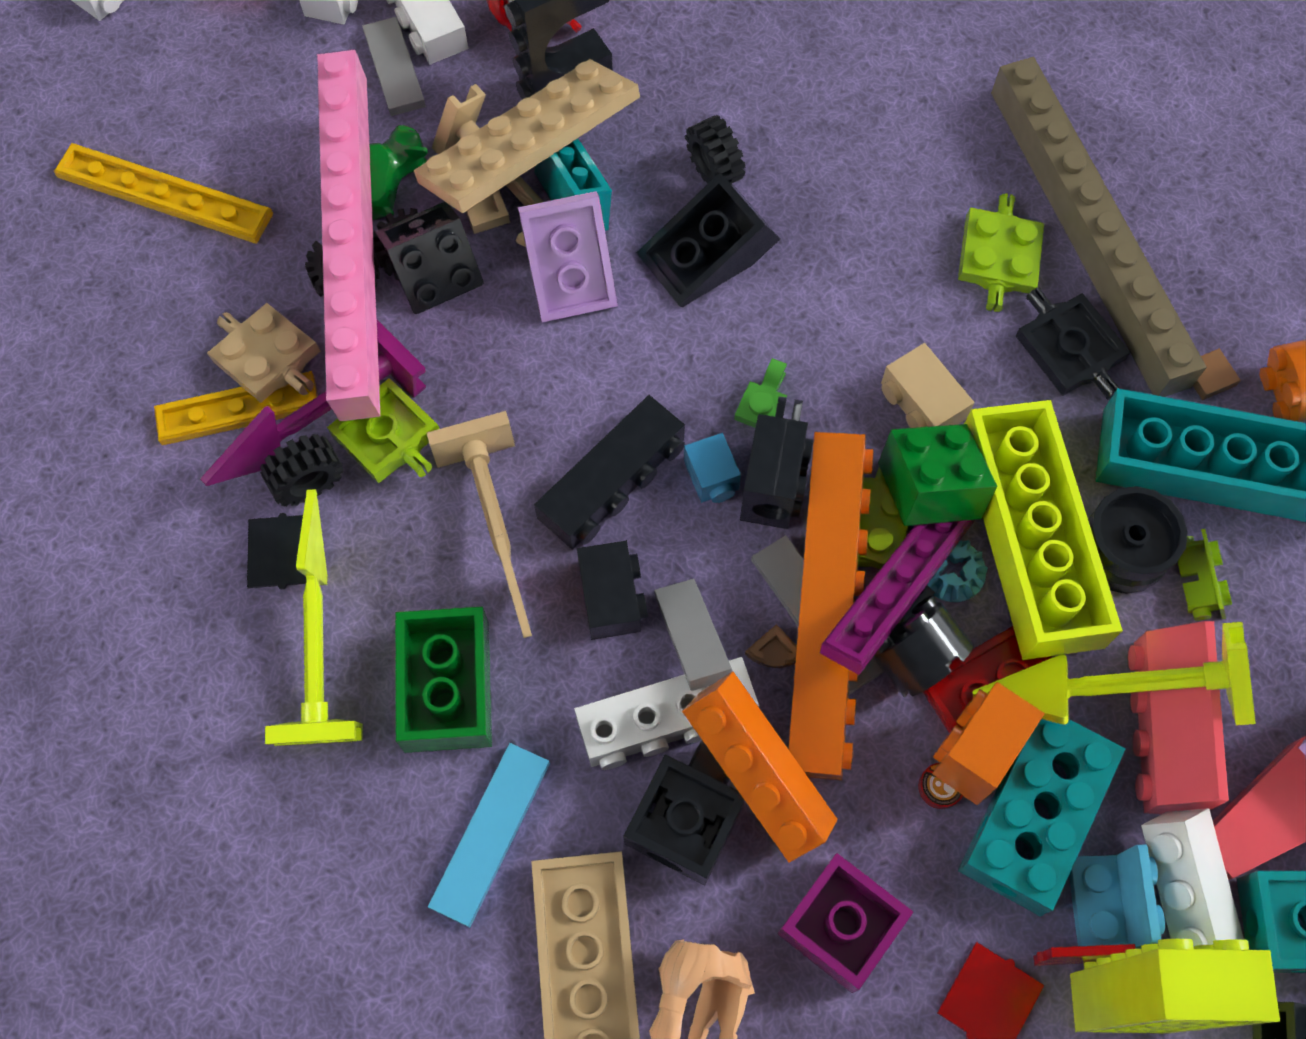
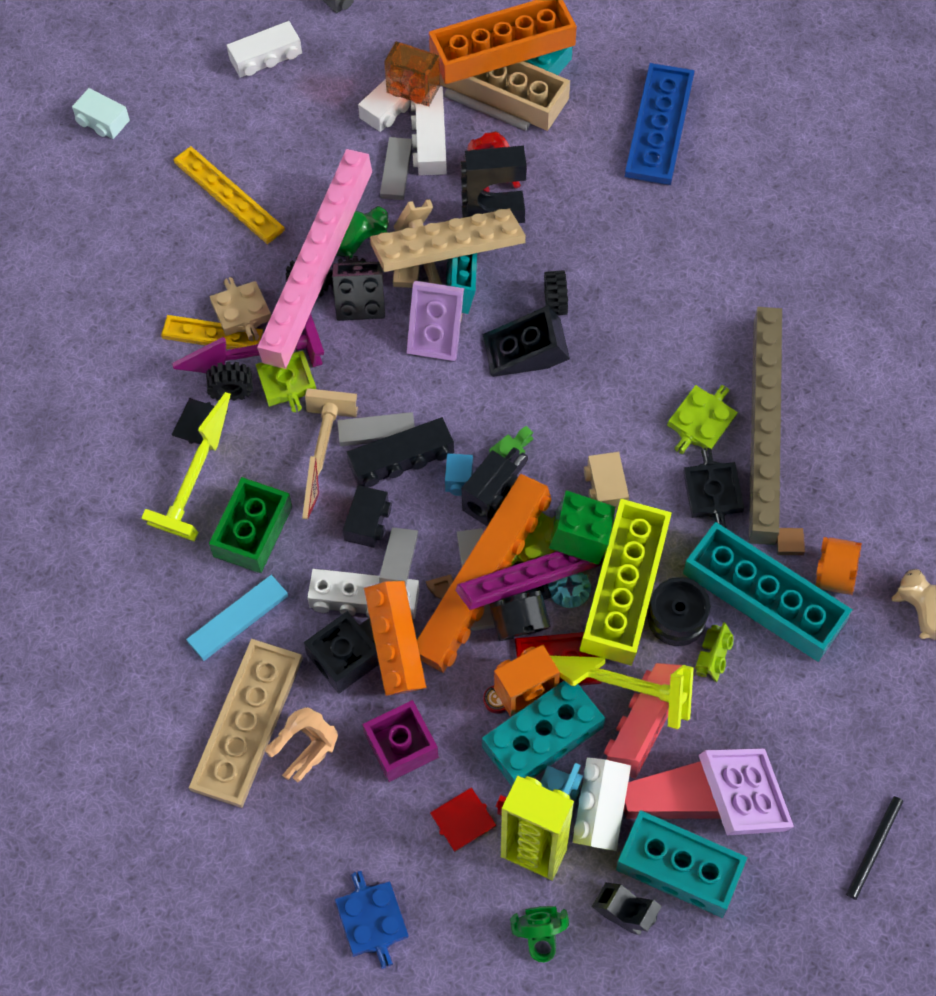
camera: 25 degrees right, 5 degrees down
none -> light grey tile [337,412,415,446]

